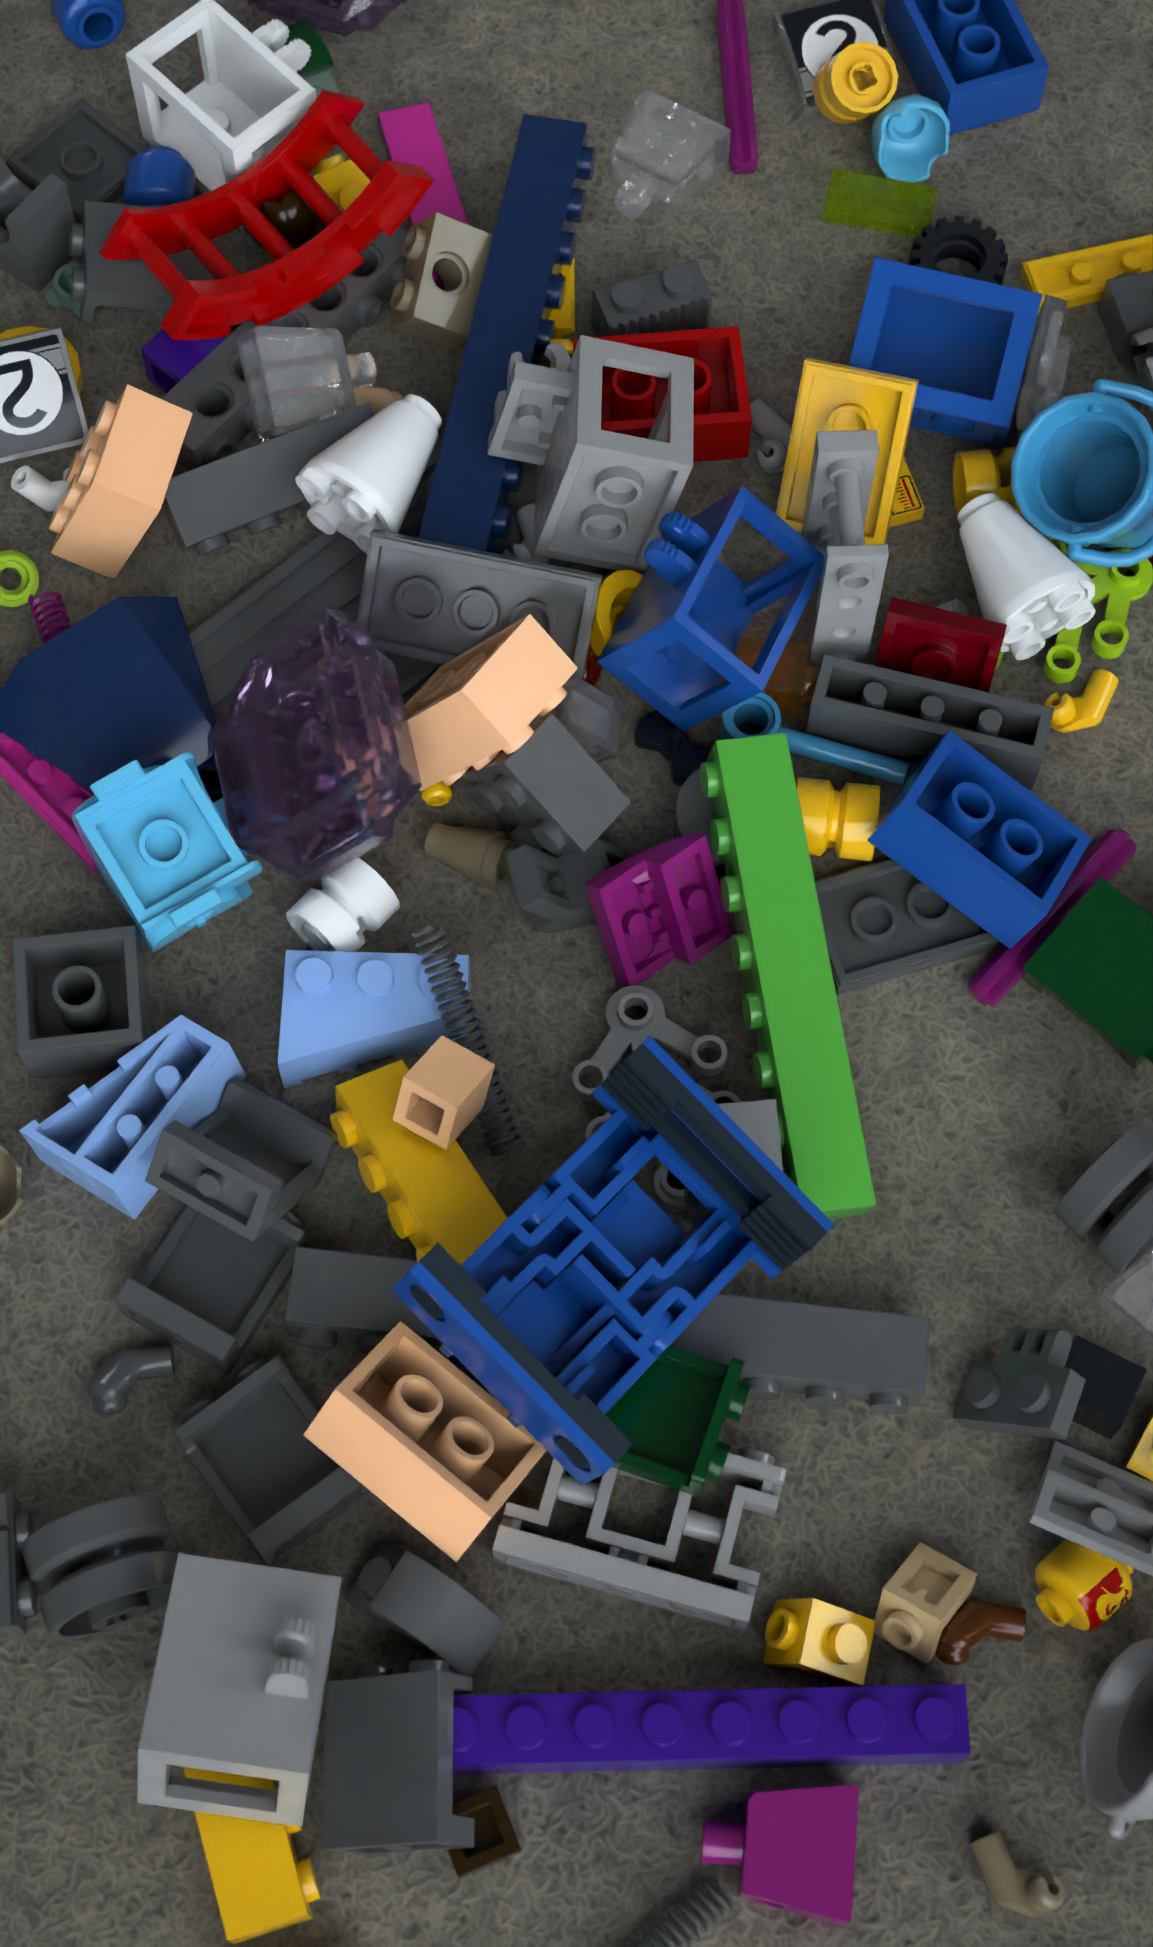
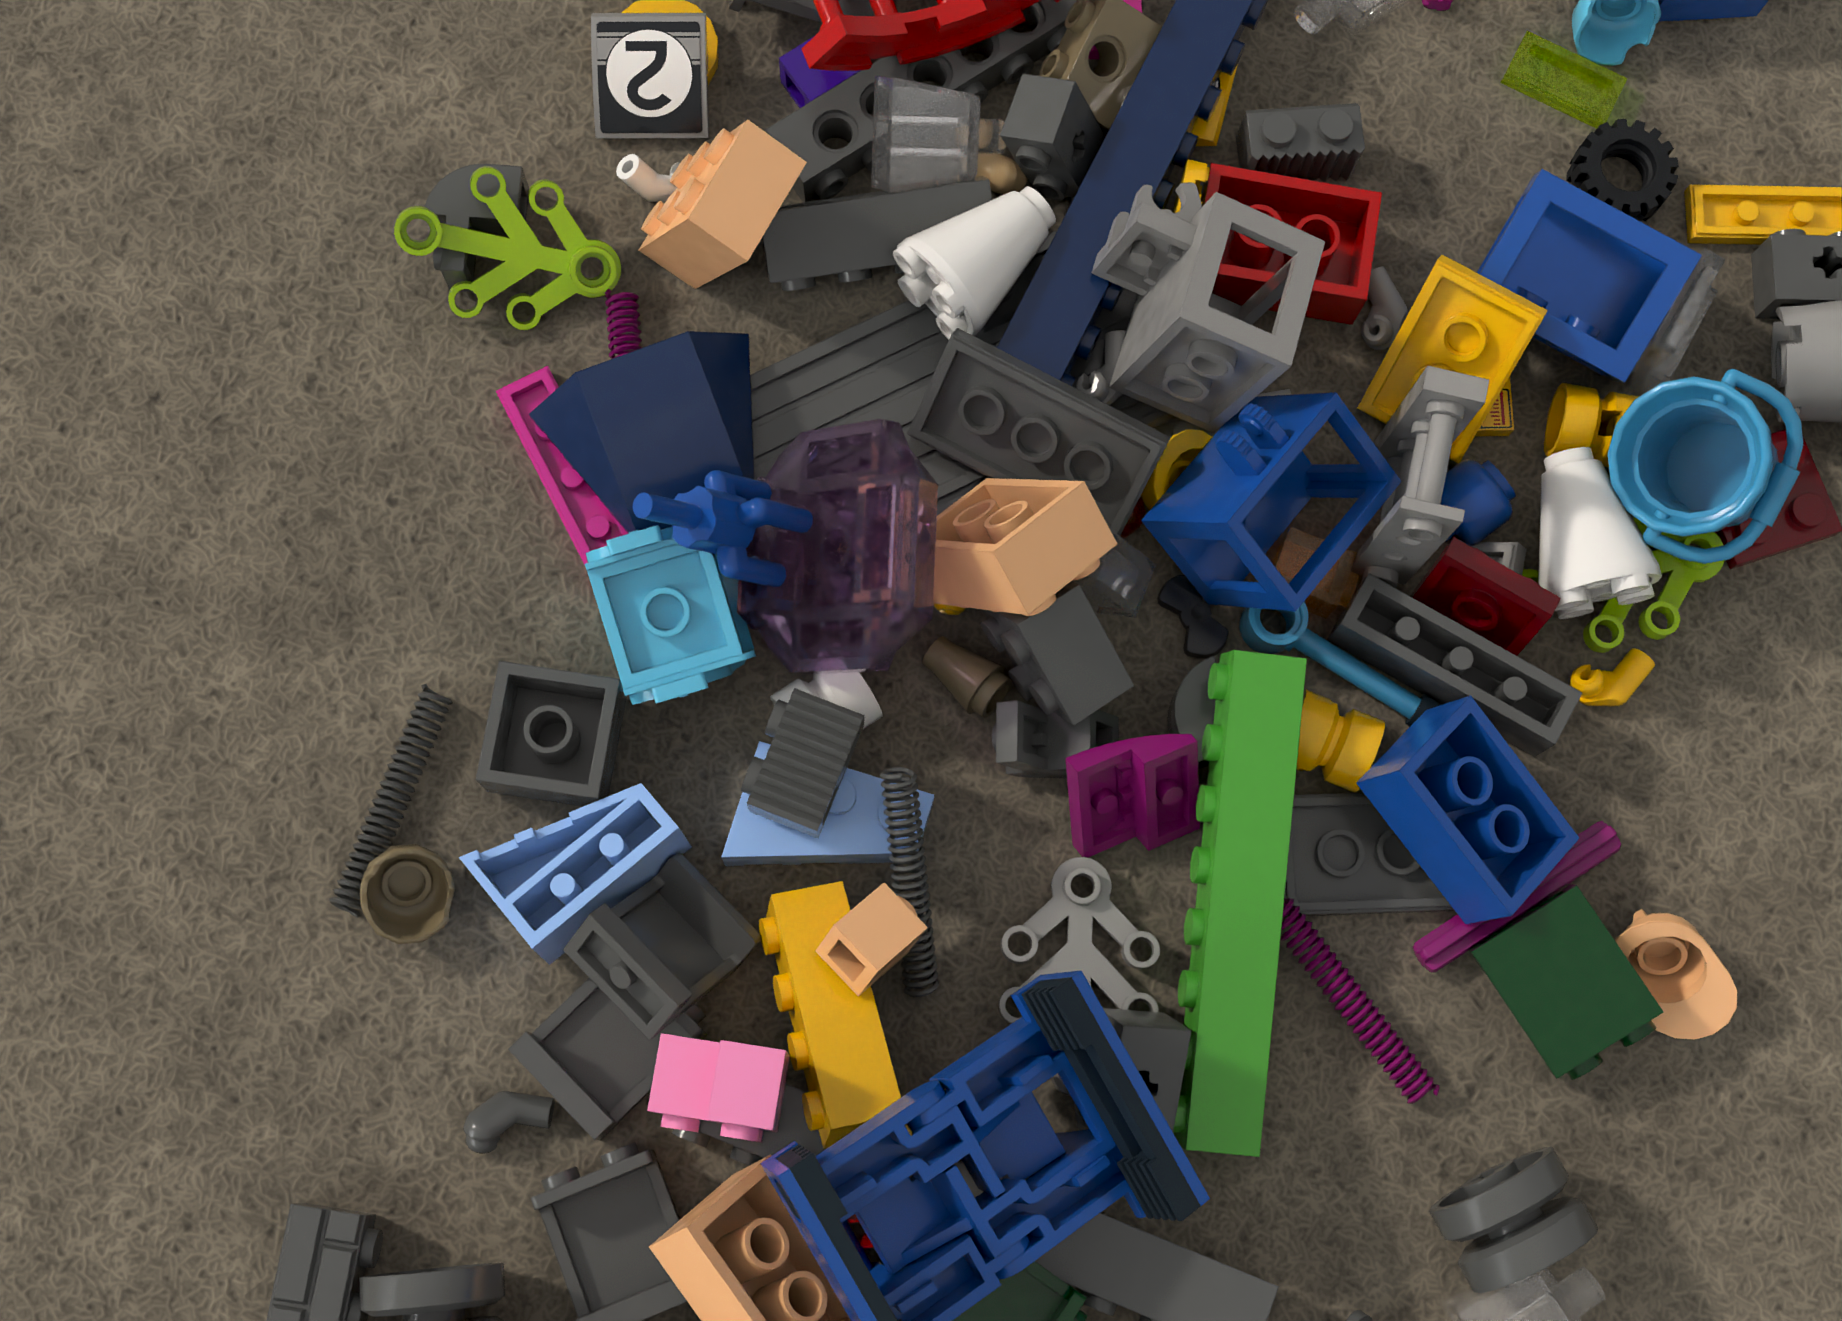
camera: 10 degrees right, 10 degrees up
none -> blue plant [633,470,813,587]
none -> bright pink brick [647,1033,790,1143]
none -> dark grey brick [741,688,864,838]
none -> dark grey brick [1000,74,1106,200]
none -> magenta piece [1280,898,1440,1104]
none -> blue head [1441,459,1516,545]

